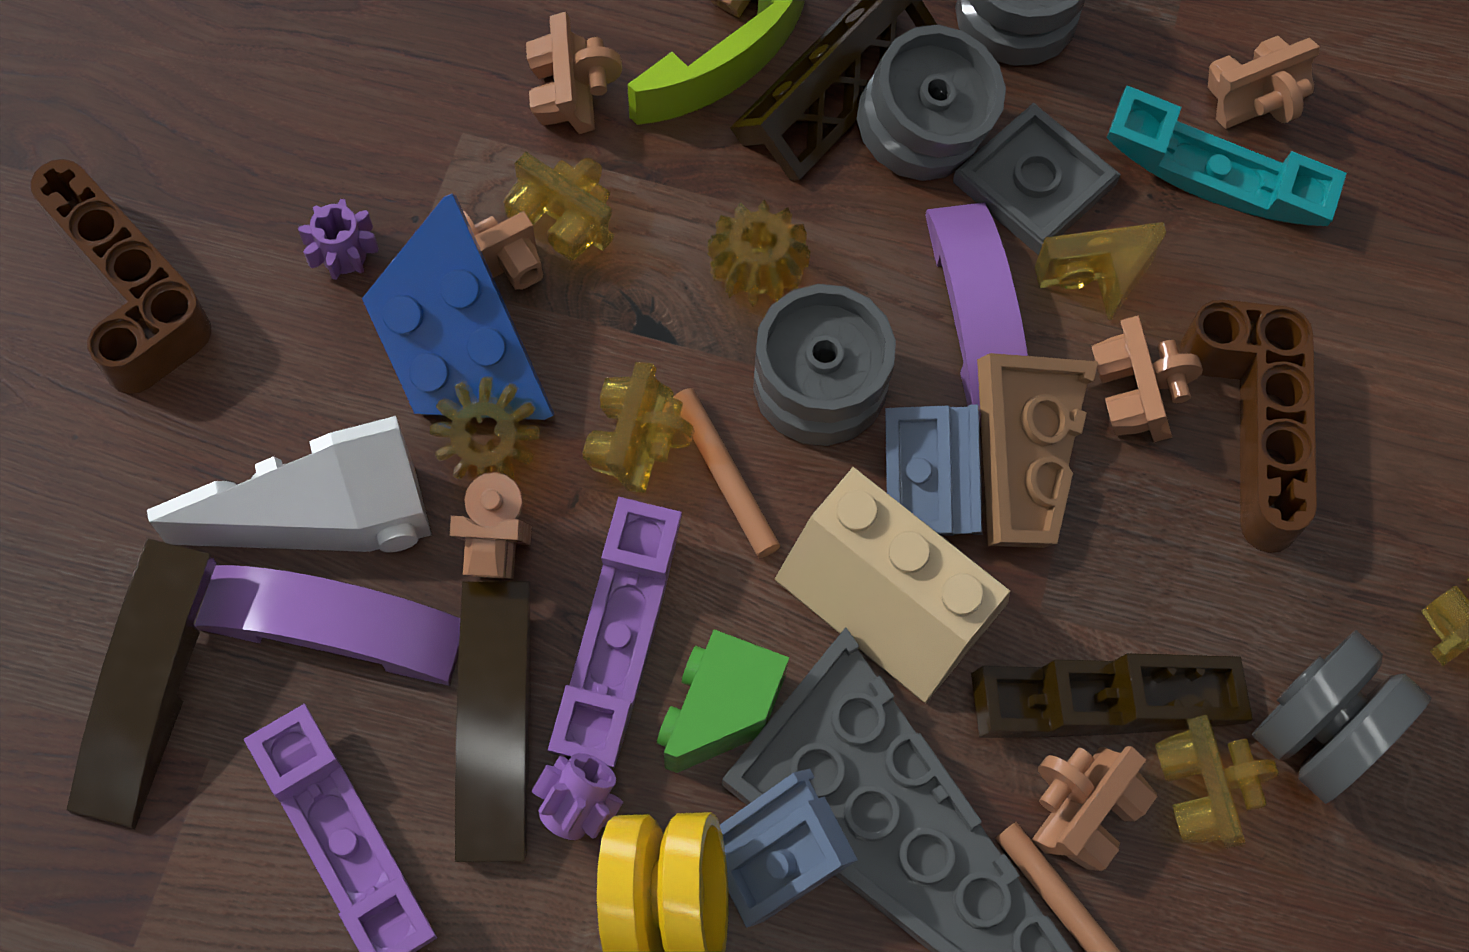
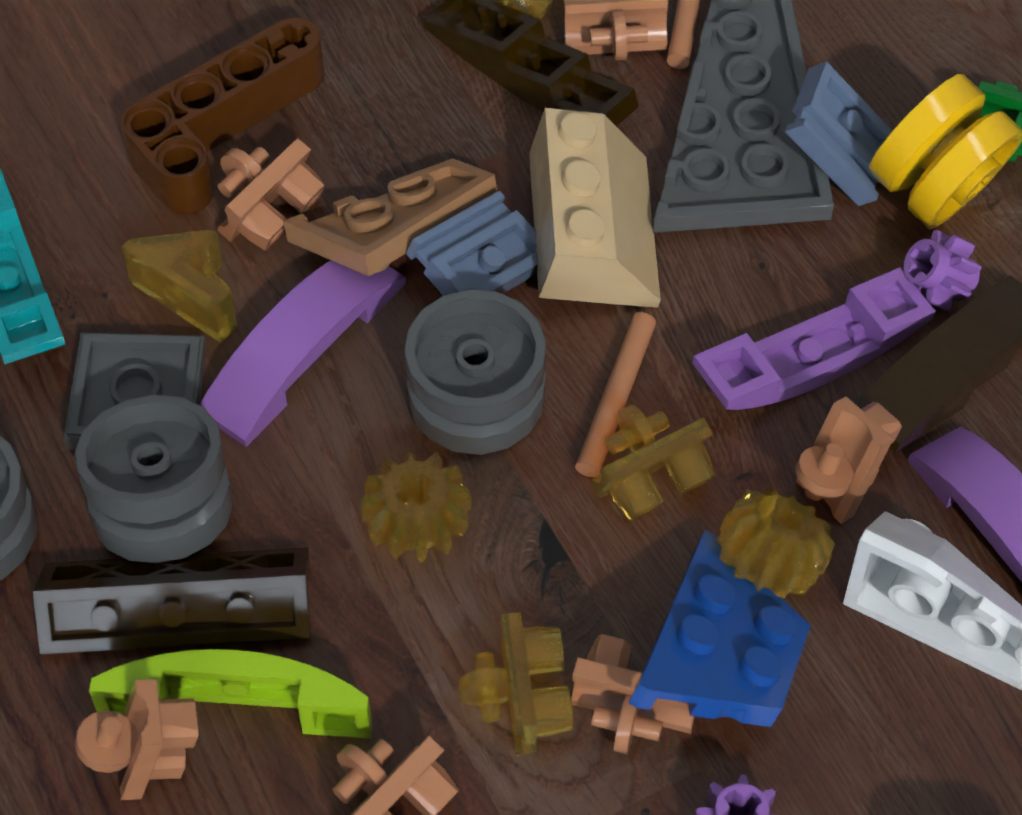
camera: 130 degrees left, 10 degrees down
bright green slope [657,630,789,773] -> none

